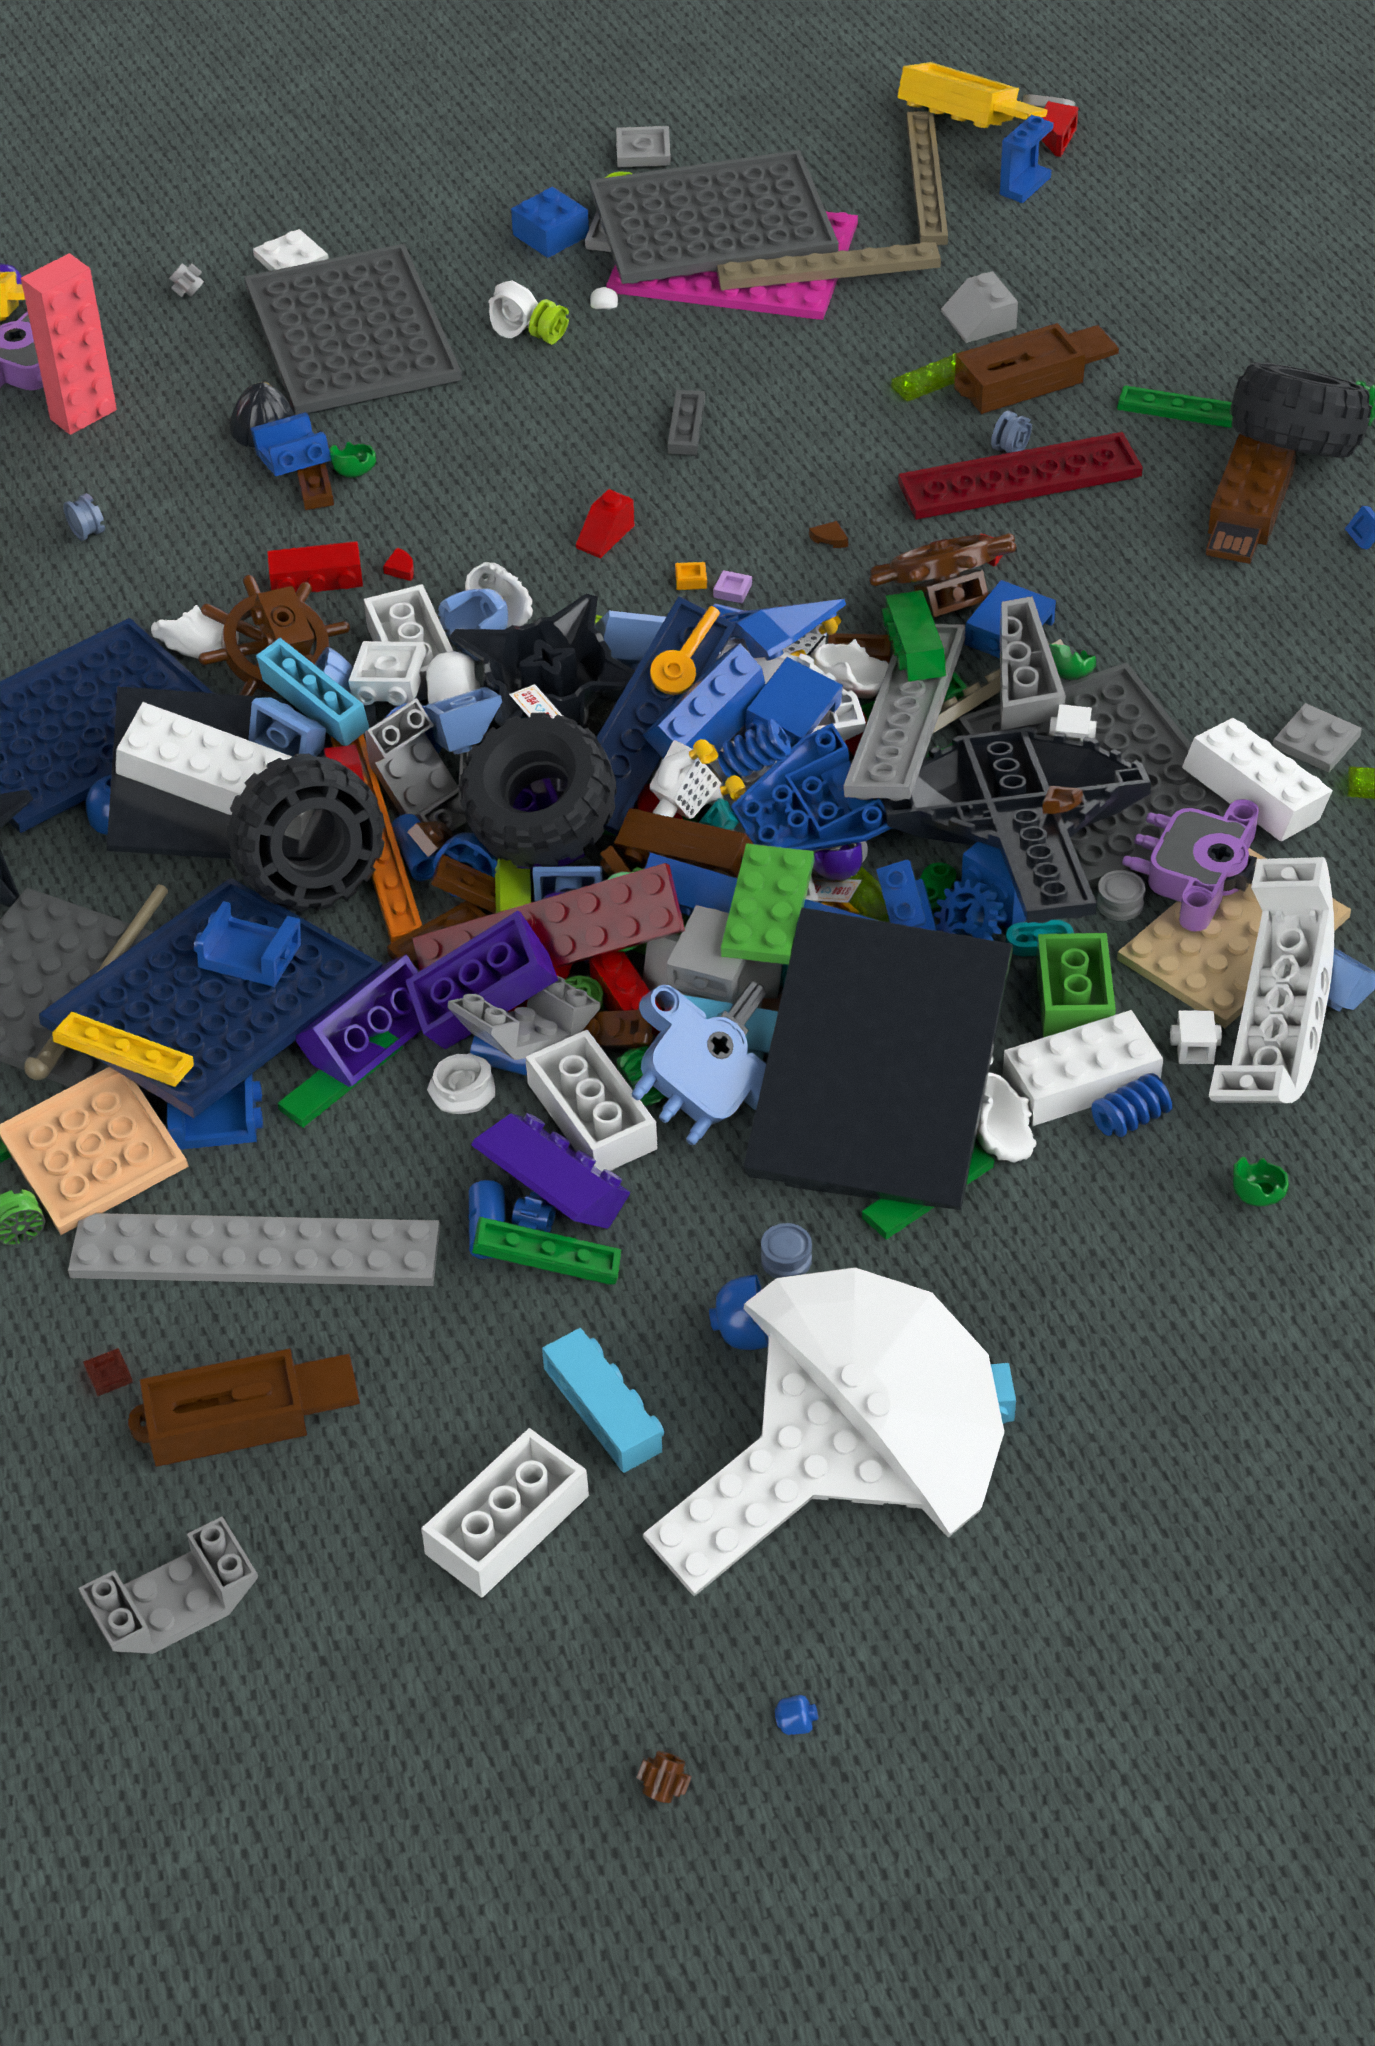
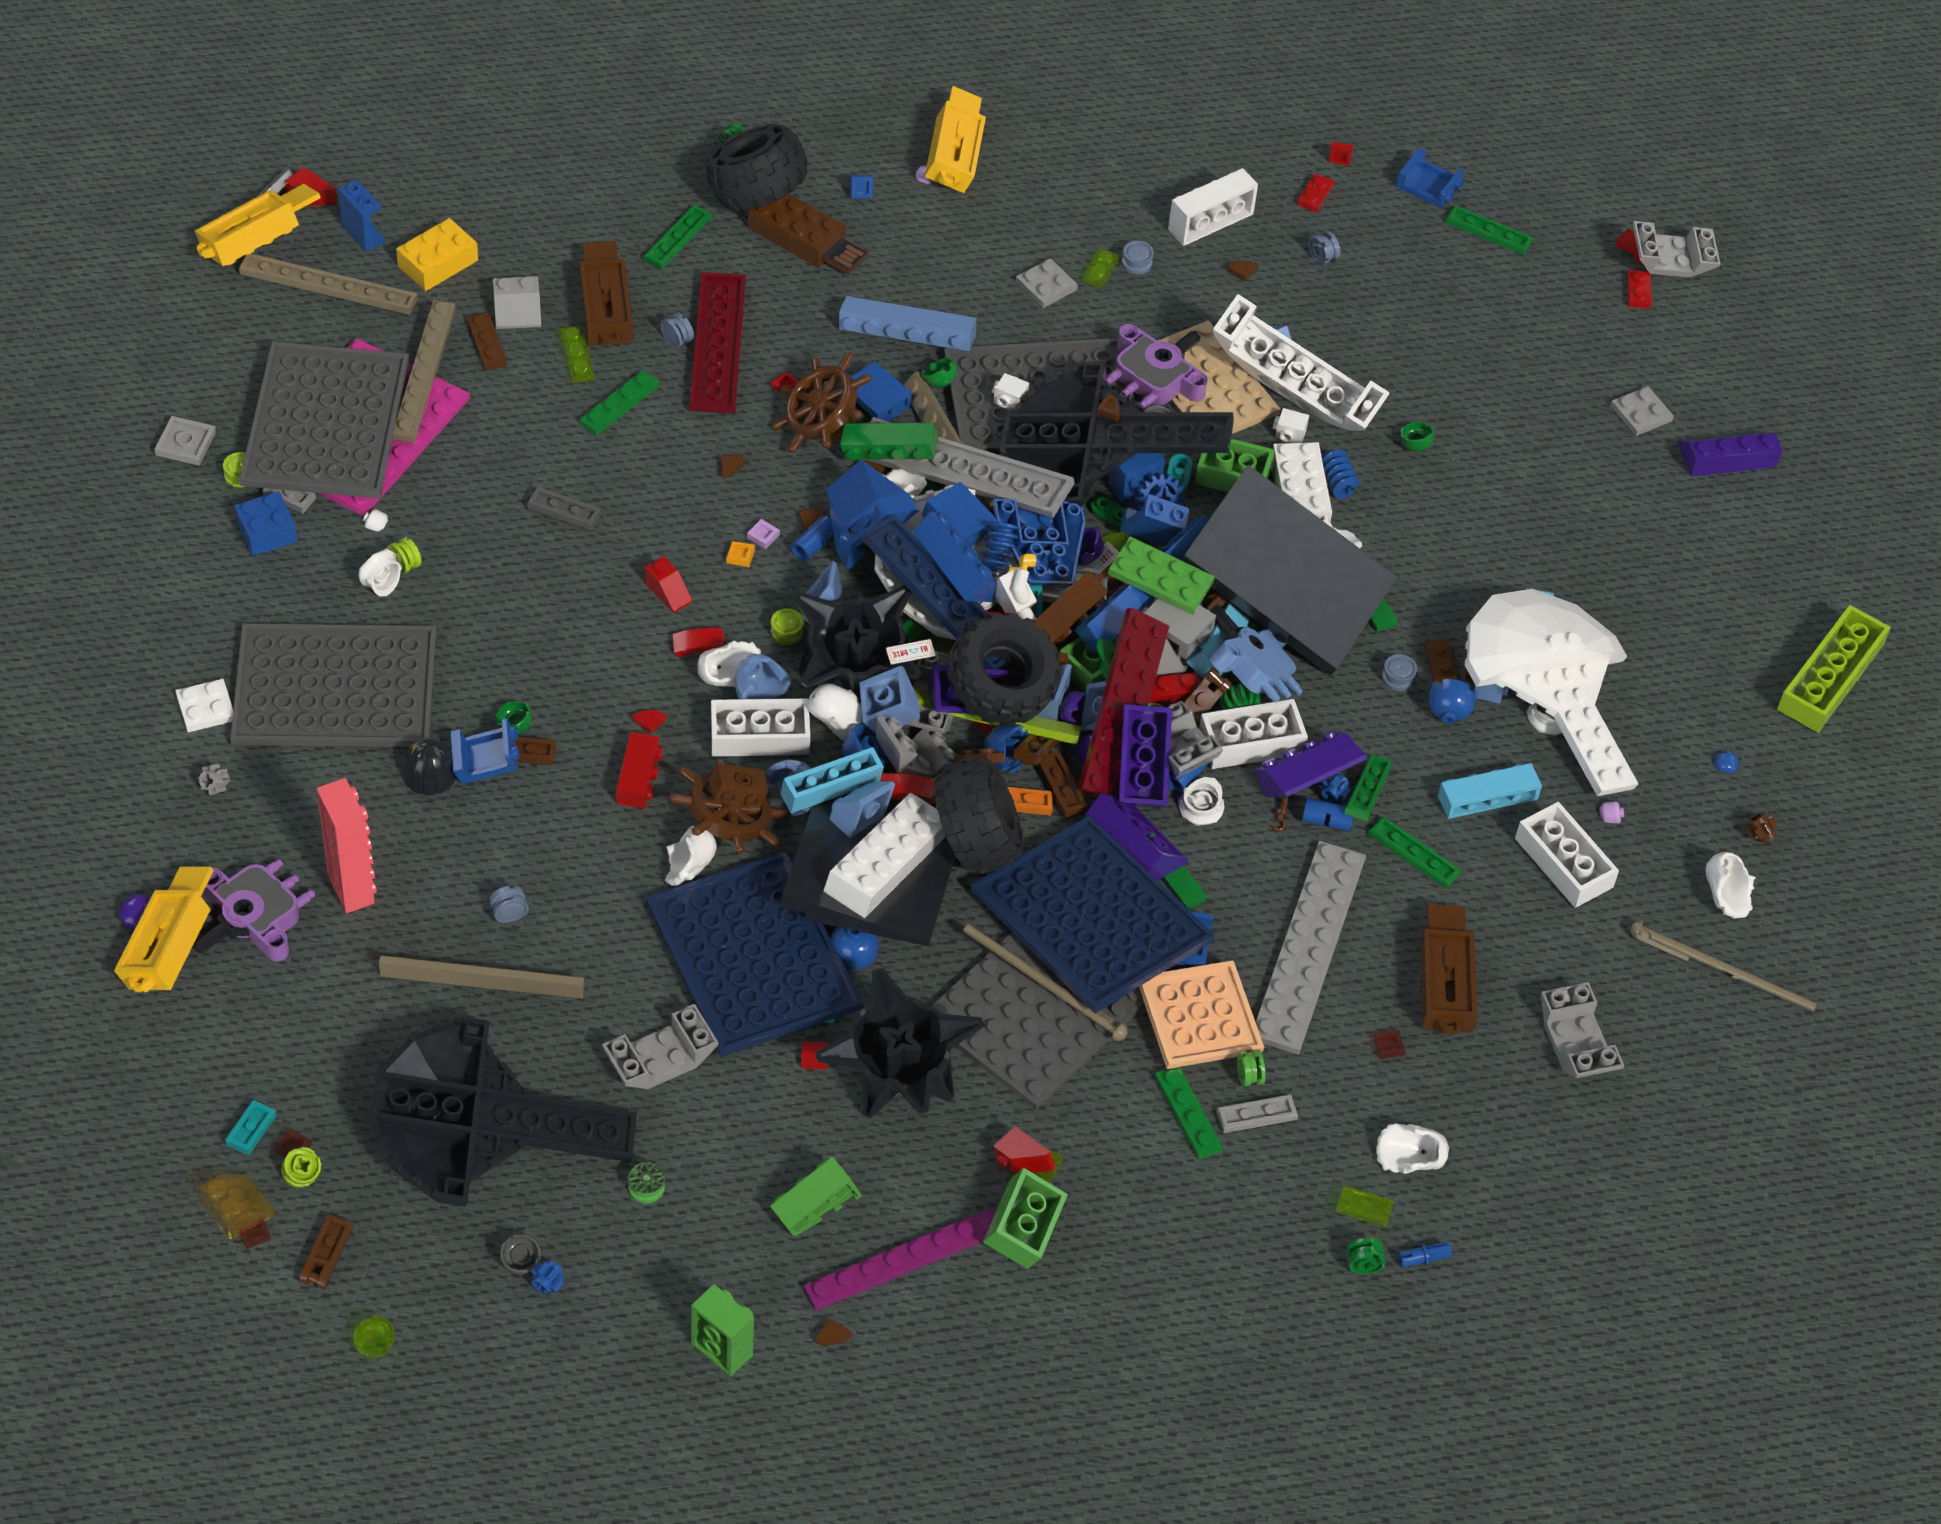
camera: 80 degrees left, 5 degrees up
yellow tile [52,1011,194,1087] -> none
blue panel [194,901,301,987] -> none
white plate [348,641,426,706] -> none
light orange piece [650,606,720,695] -> none
light grey wedge [1000,596,1066,730] -> none
white brick [1182,718,1333,841] -> none
none -> yellow brick [396,218,478,291]
none -> reddish brown plate [467,313,507,371]
none -> green plate [580,370,659,436]
none -> red slope [673,628,725,657]
none -> medium blue brick [839,296,977,351]
none -> reddish brown hand [1272,797,1288,832]
none -> green tile [1368,816,1462,889]
none -> lavender piece [1600,801,1624,823]
none -> dark tan bar [1630,920,1817,1012]
none -> white piece [1705,852,1756,919]
none -> lime brick [1777,605,1891,733]

